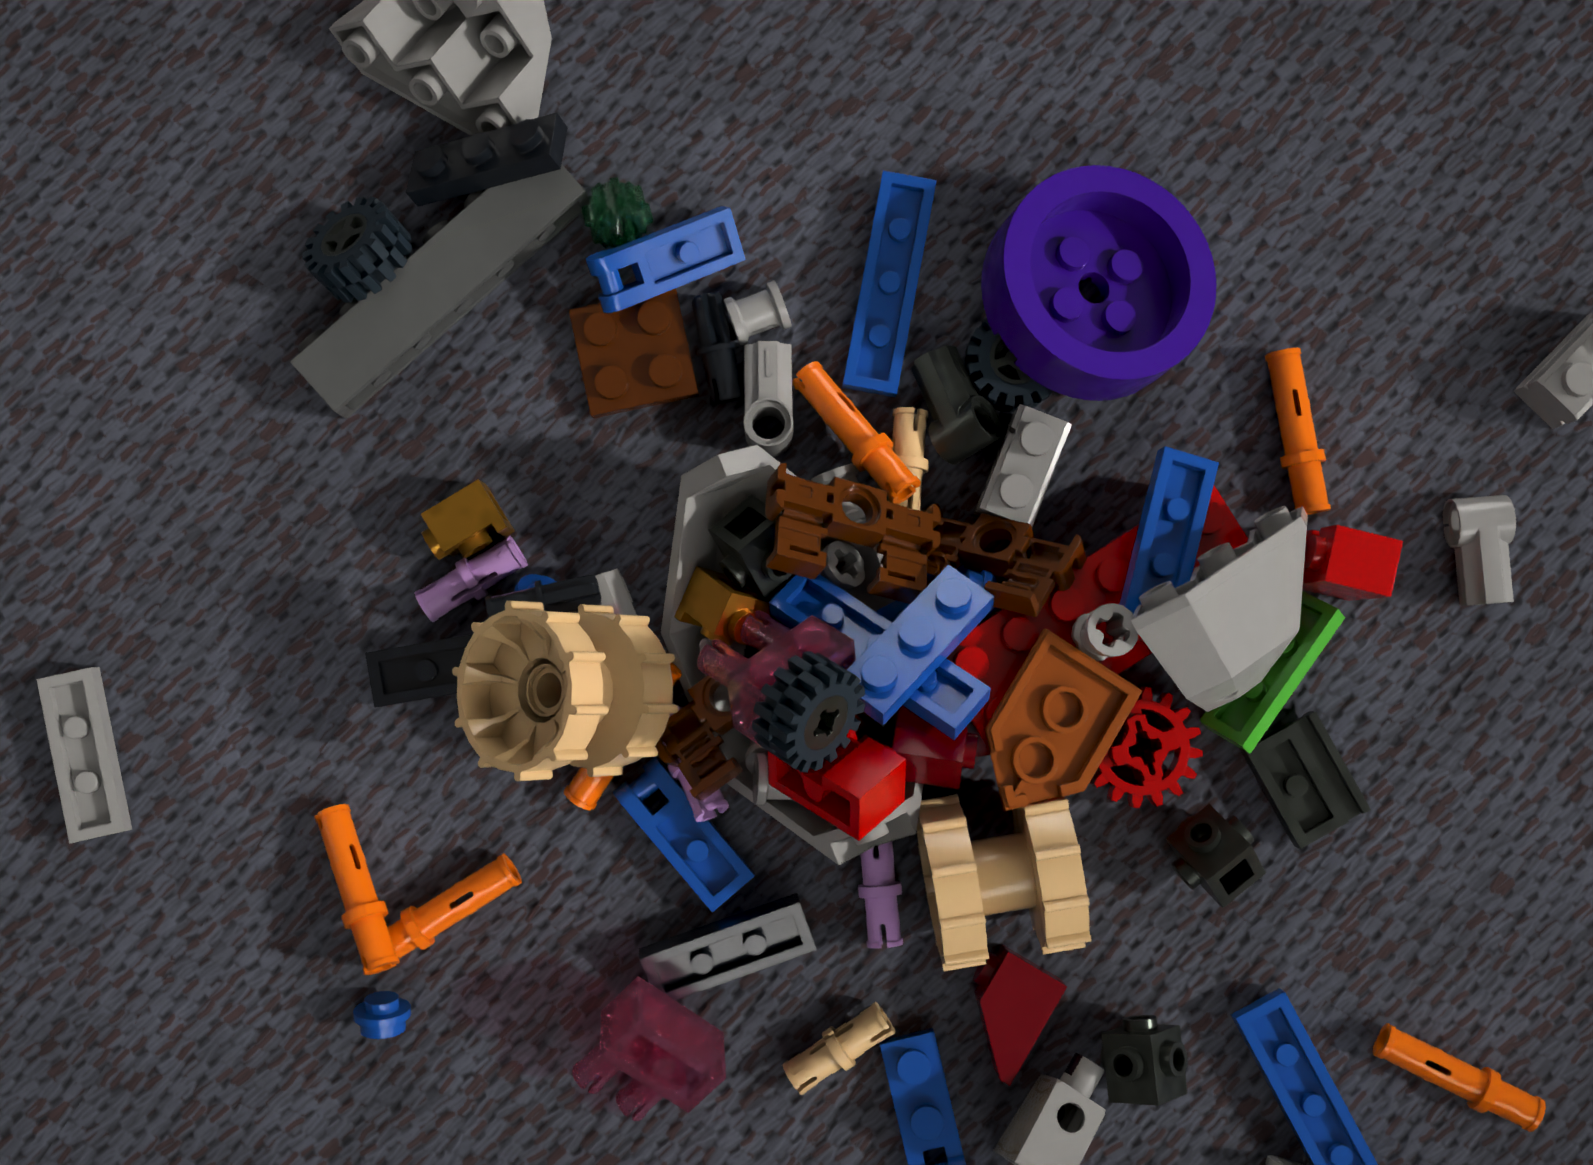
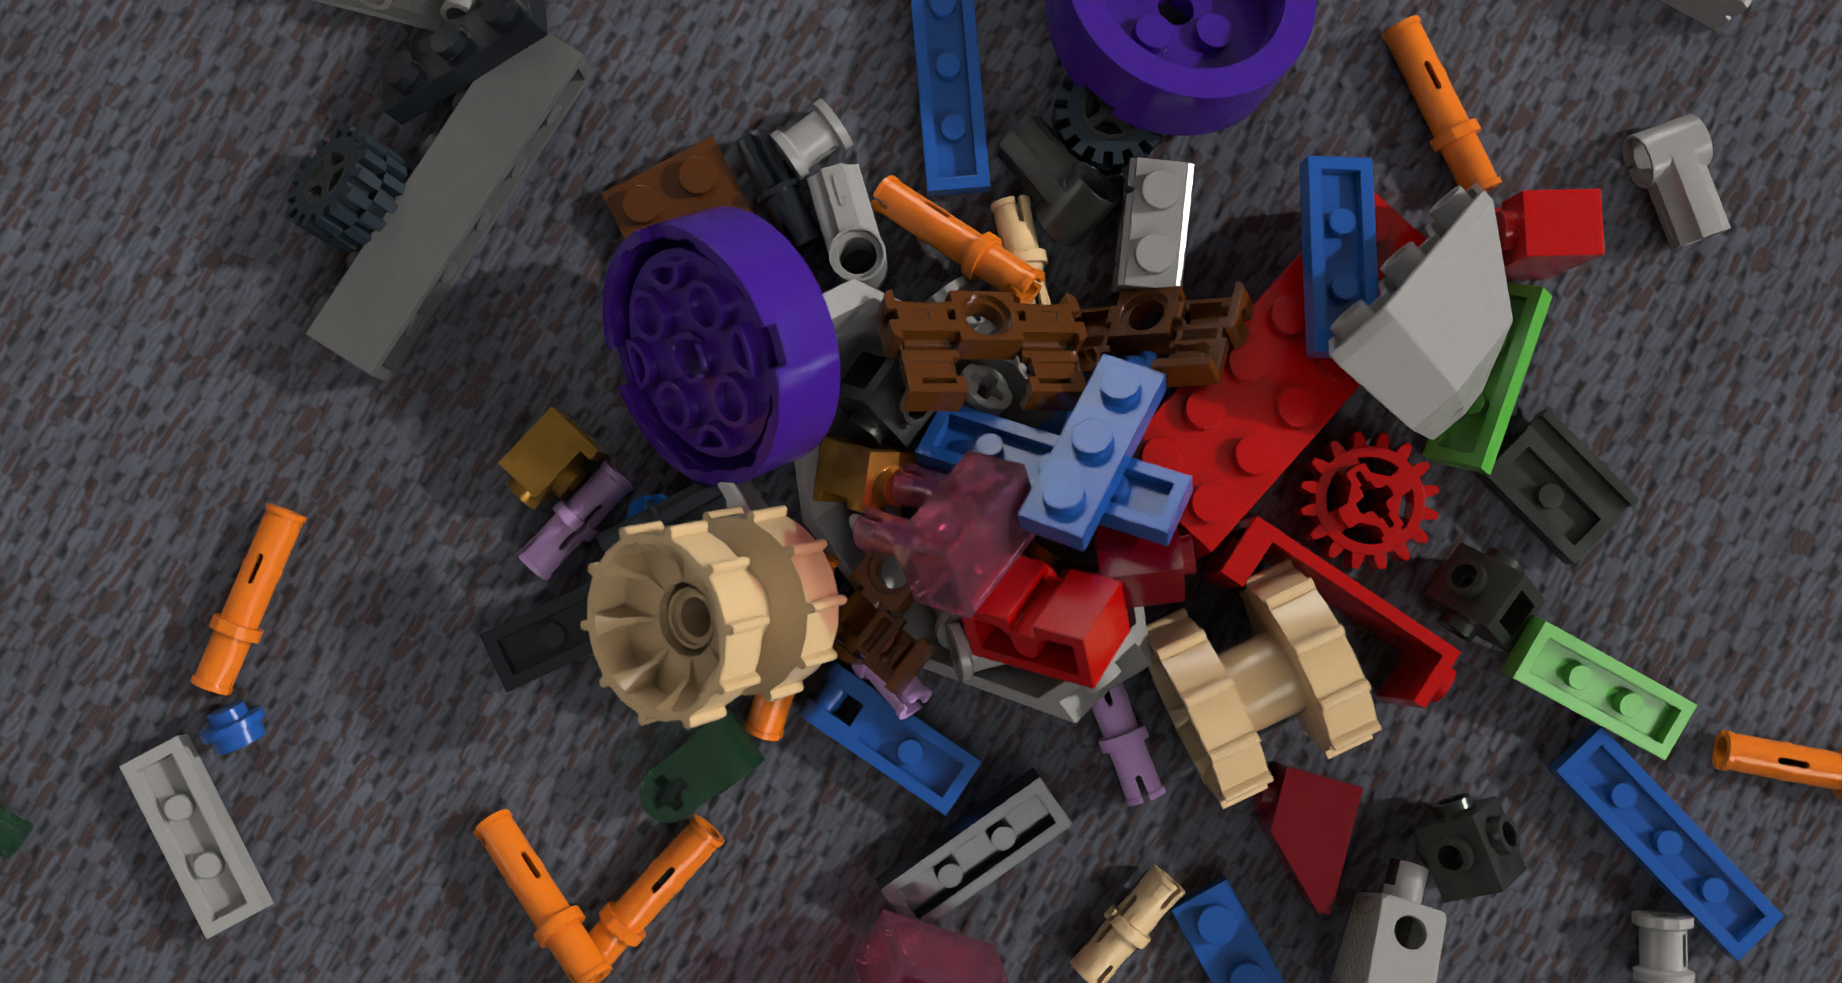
camera: 15 degrees left, 0 degrees up
clear green gear [581,178,653,248] -> none
blue plate [585,206,746,313] -> none
black wheel [752,651,865,773] -> none
dark orange tile [984,629,1142,811] -> none
light grey bush [1071,603,1139,662] -> none
none -> orange pin [190,503,307,696]
none -> blue plate [198,700,267,756]
none -> dark purple brick [602,206,840,486]
none -> clear green piece [639,708,766,823]
none -> red panel [1197,516,1461,708]
none -> bright green plate [1500,615,1698,760]

